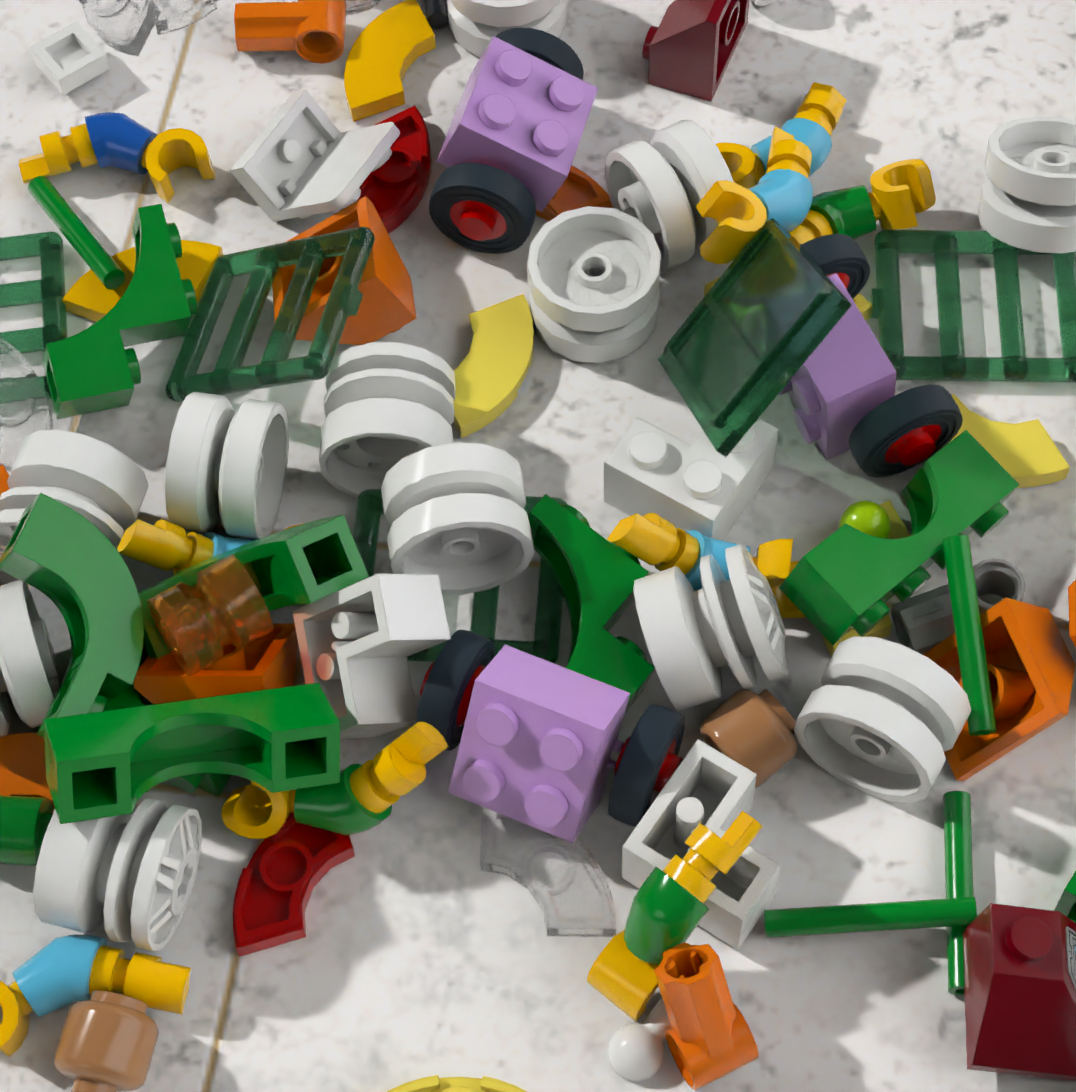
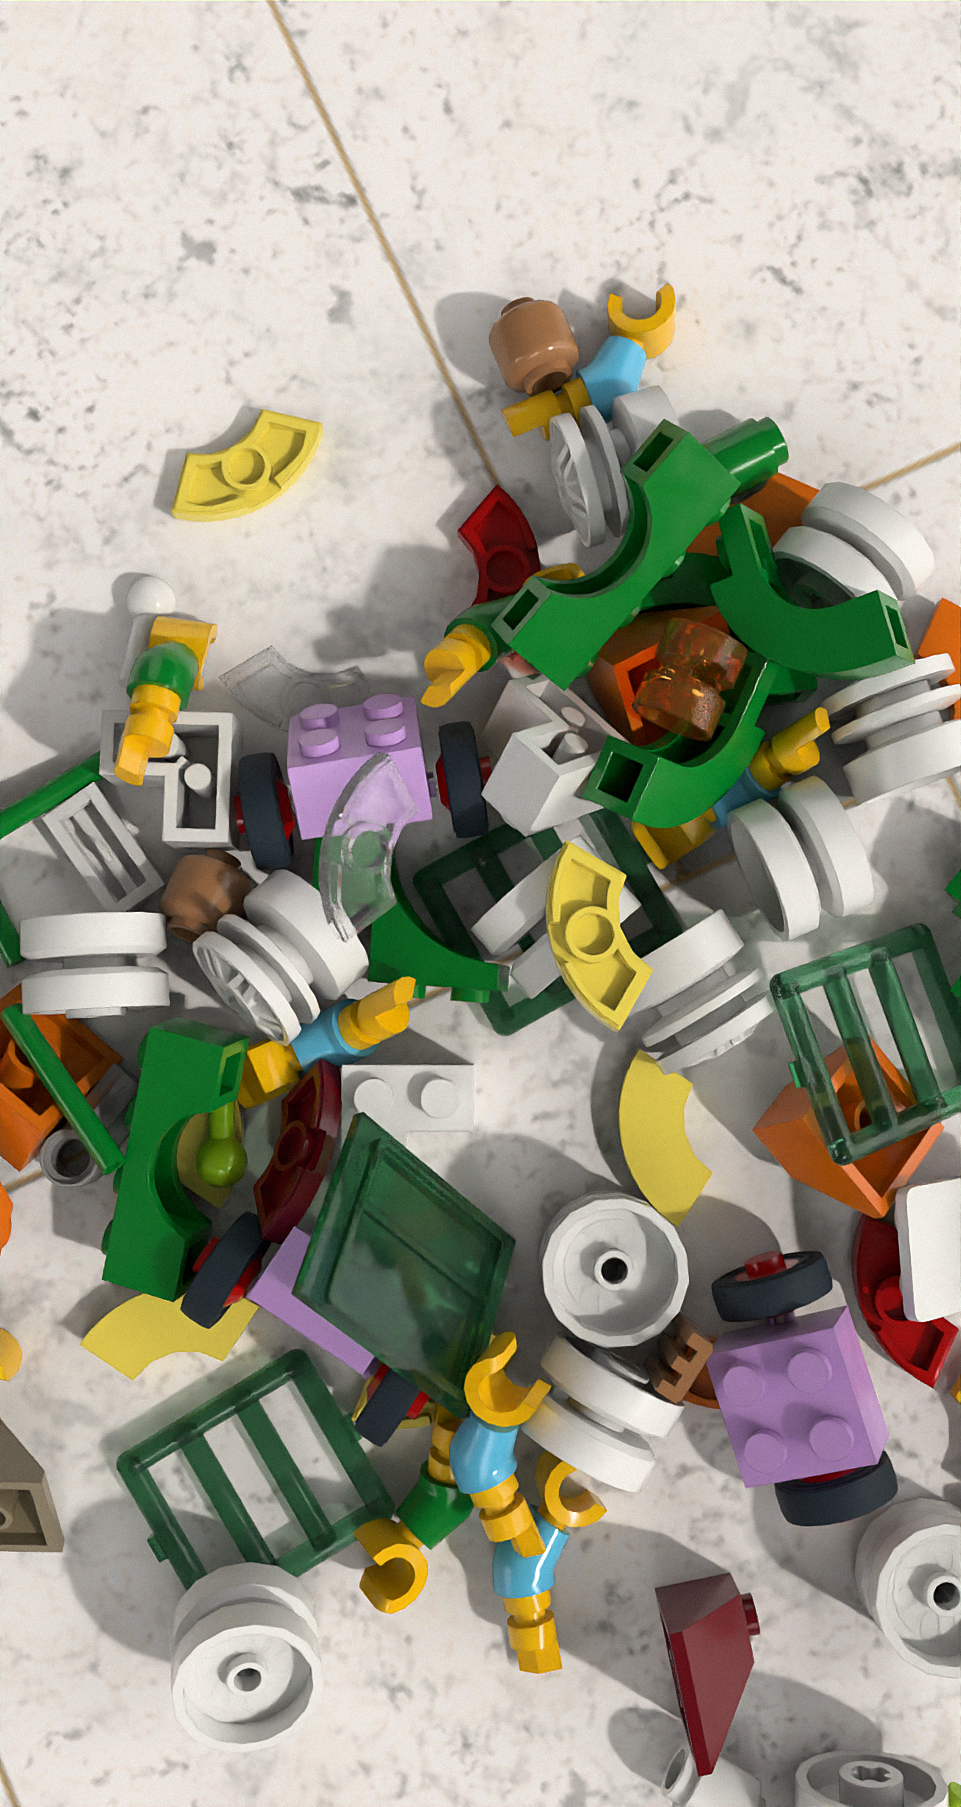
camera: 145 degrees right, 25 degrees up
orange piece [654,942,759,1090] -> none
none -> white tile [42,782,168,912]
none -> dark red tile [253,1059,342,1245]
none -> clear tile [318,752,419,943]
none -> light yellow tile [545,840,653,1032]
none -> medium nougat tile [642,1311,714,1404]

